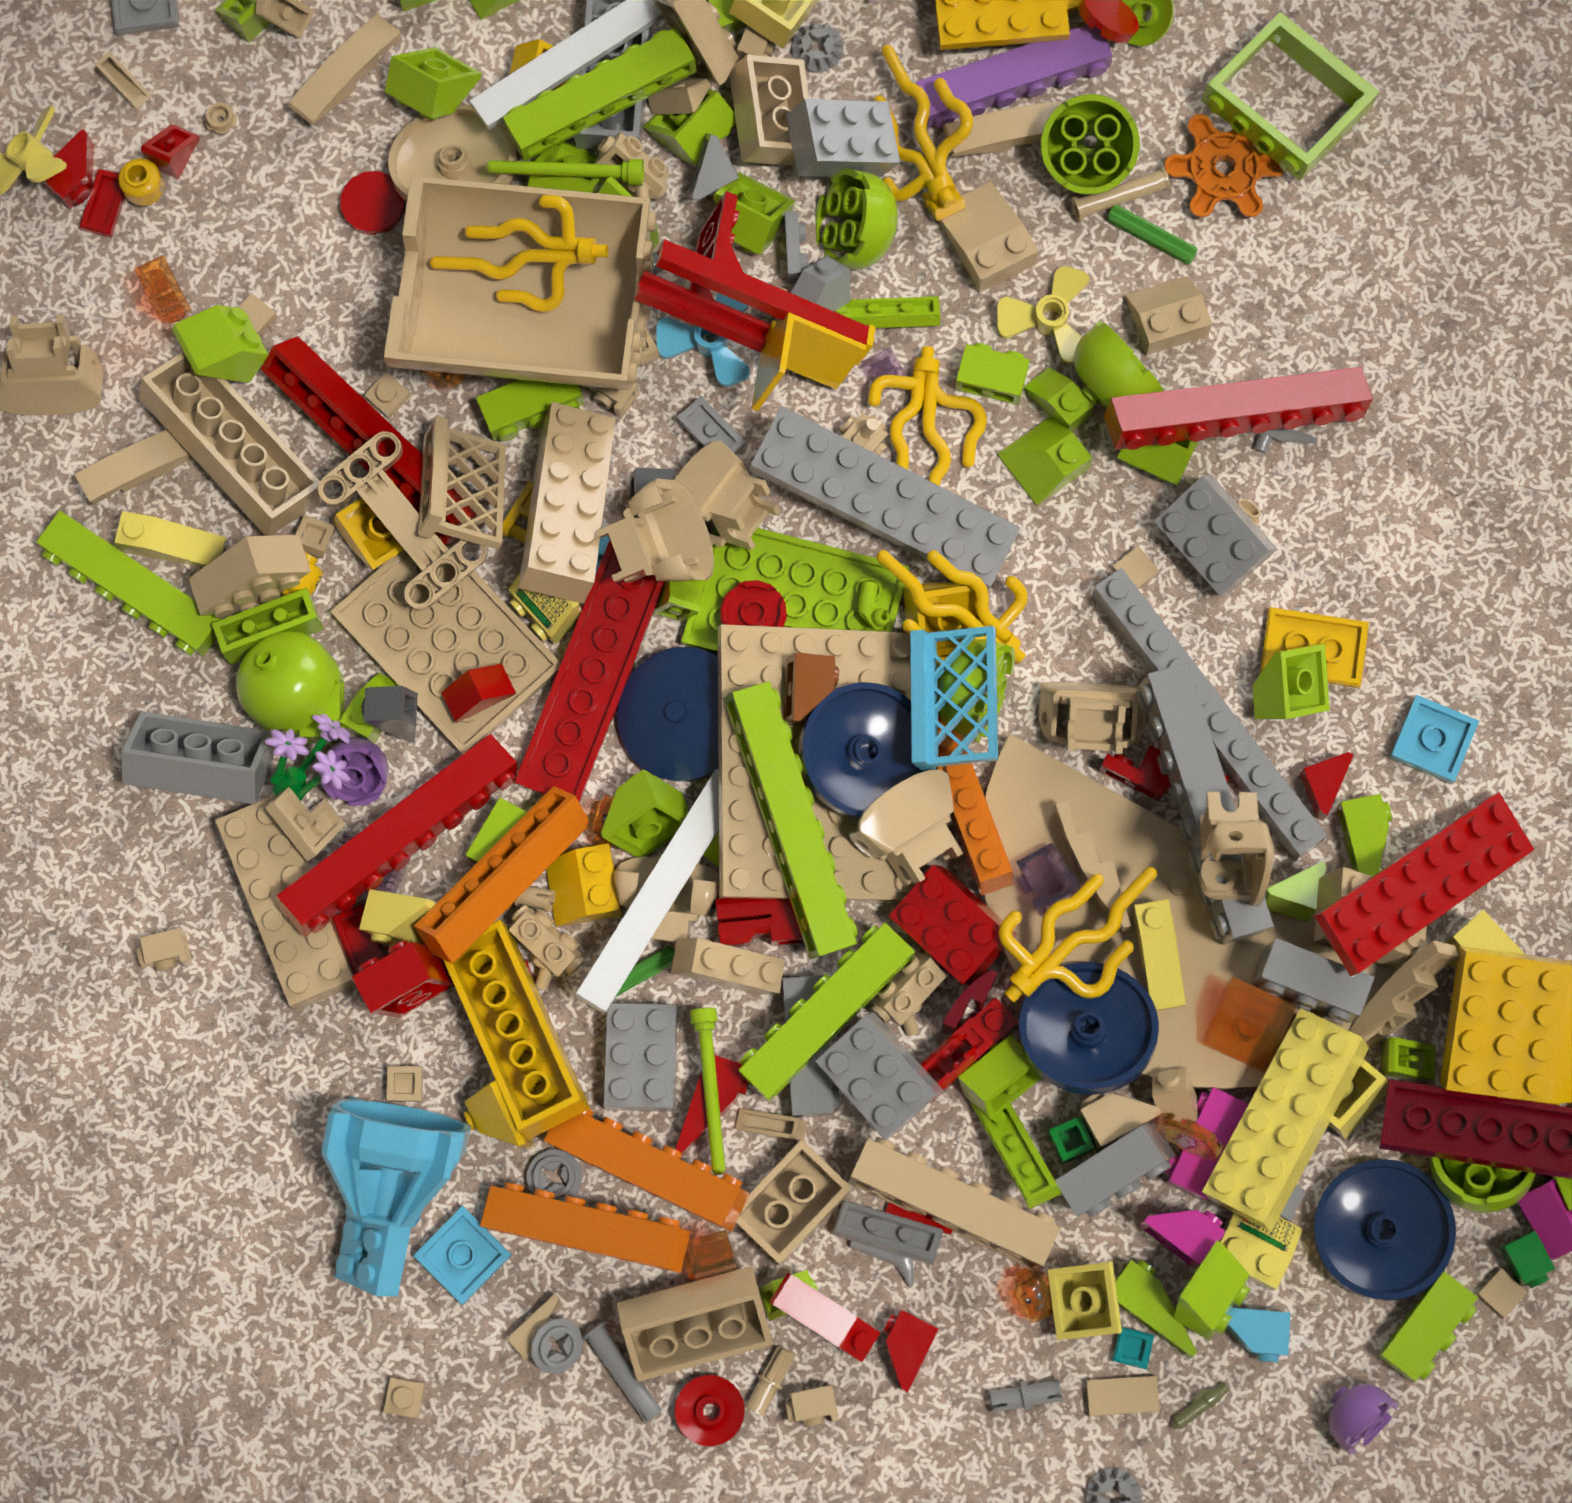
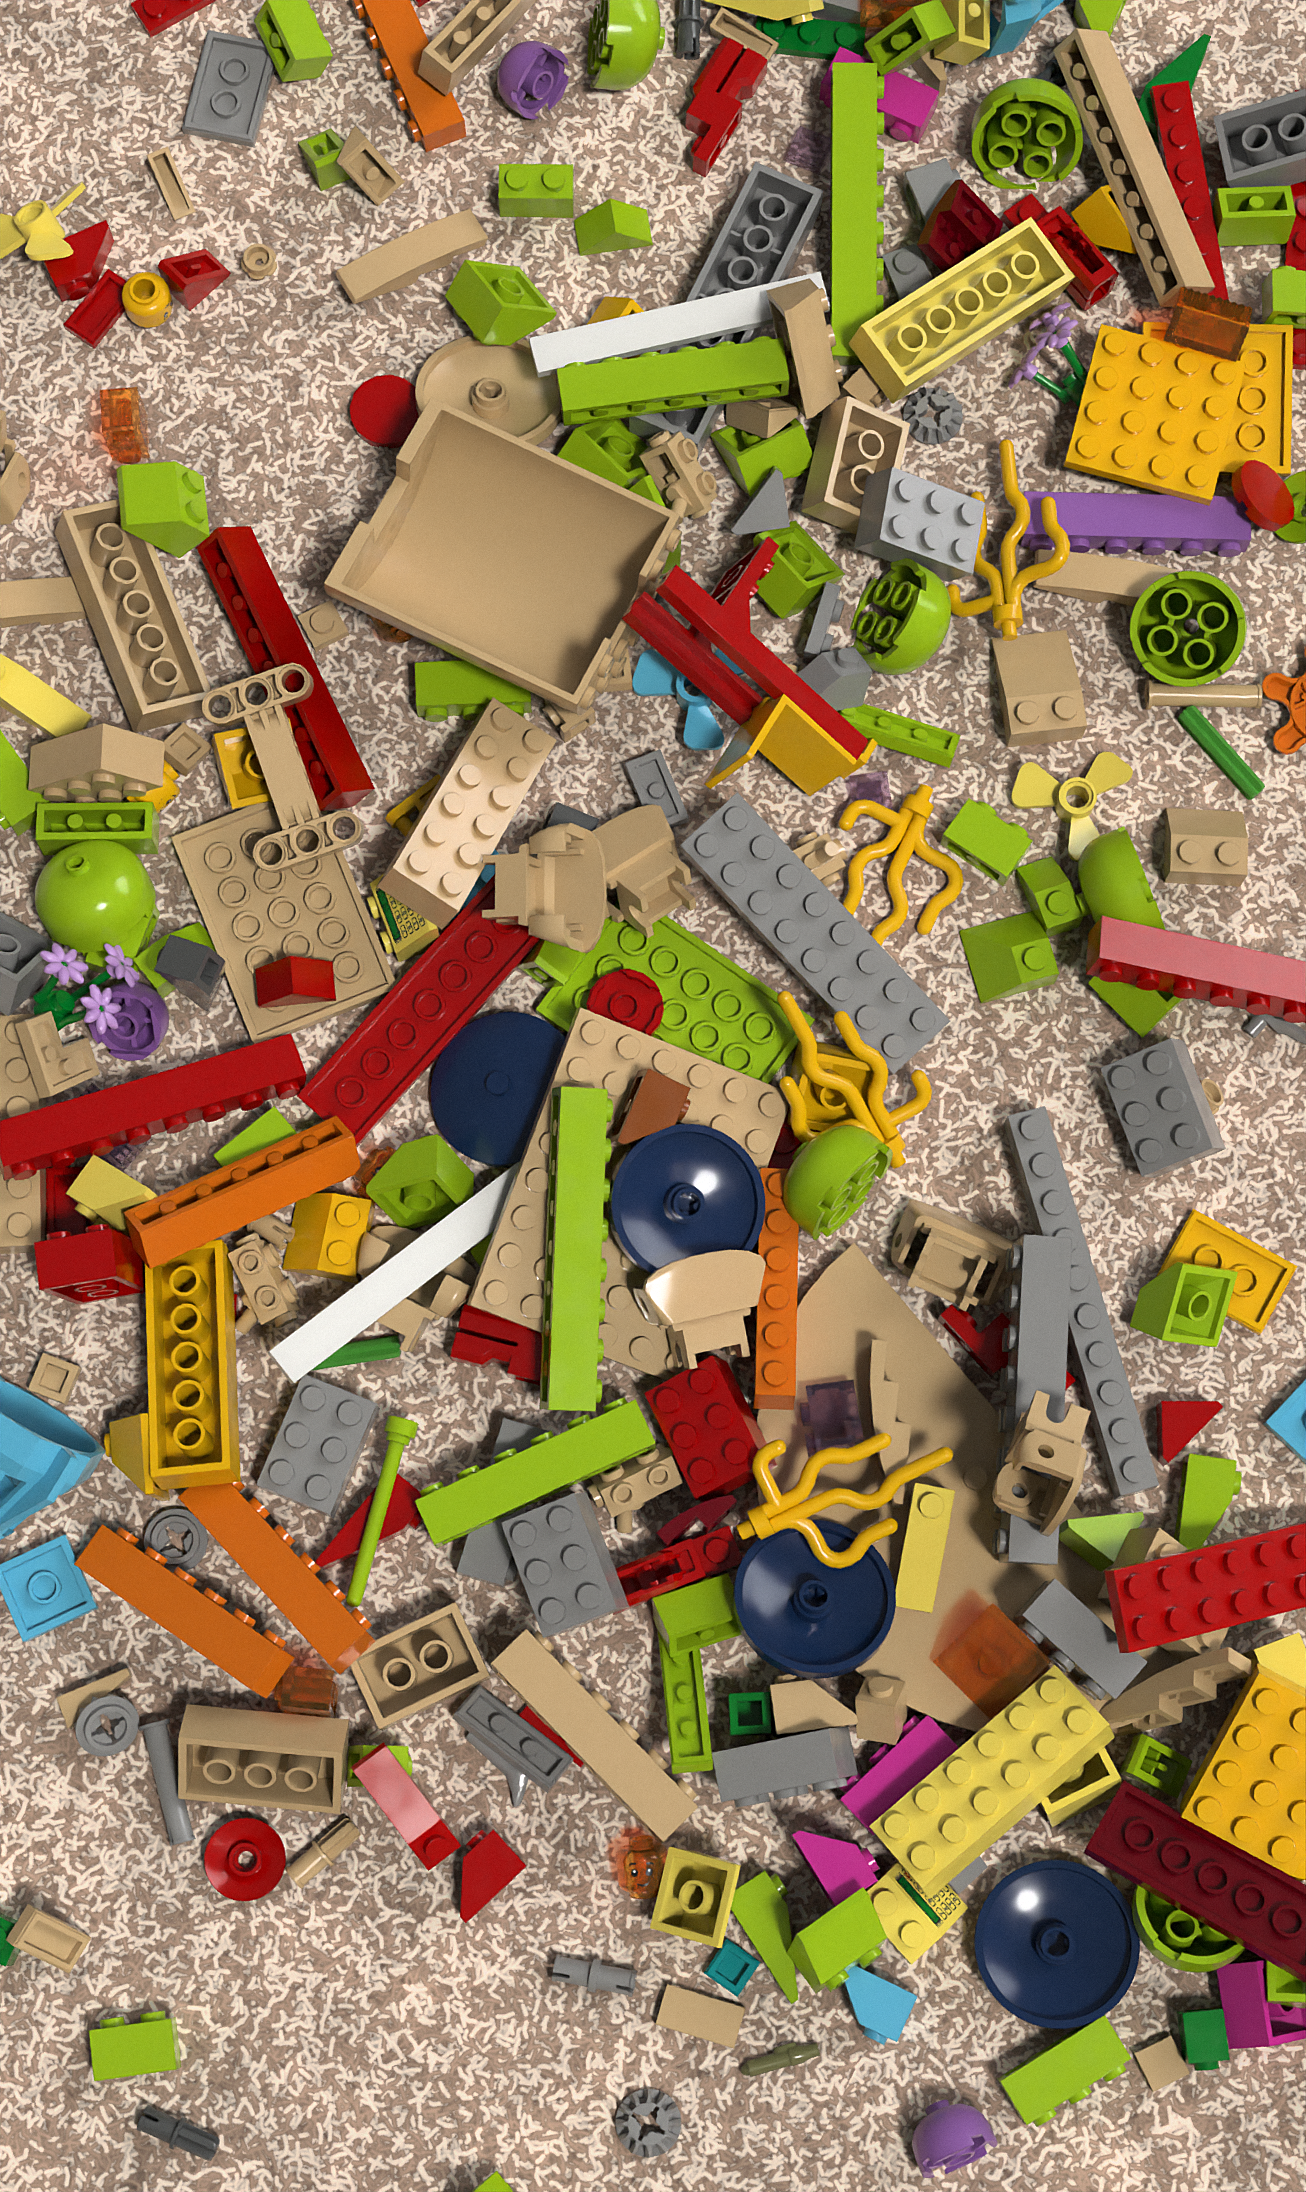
camera: 15 degrees right, 0 degrees up
tan tile [239,293,278,336] -> none
tan fence [418,416,506,550] -> none
yellow plant [430,195,609,312] -> none
lime piece [486,159,644,186] -> none
tan brick [671,938,785,995] -> none
tan piece [735,1108,807,1142] -> none
tan brick [785,1385,839,1427] -> none
lime arm [858,581,890,629] -> none
medium azure fence [910,626,998,771] -> none
yellow tile [921,189,966,222] -> none
tan tile [1112,546,1159,589] -> none
clear orange tile [1154,1113,1223,1160] -> none

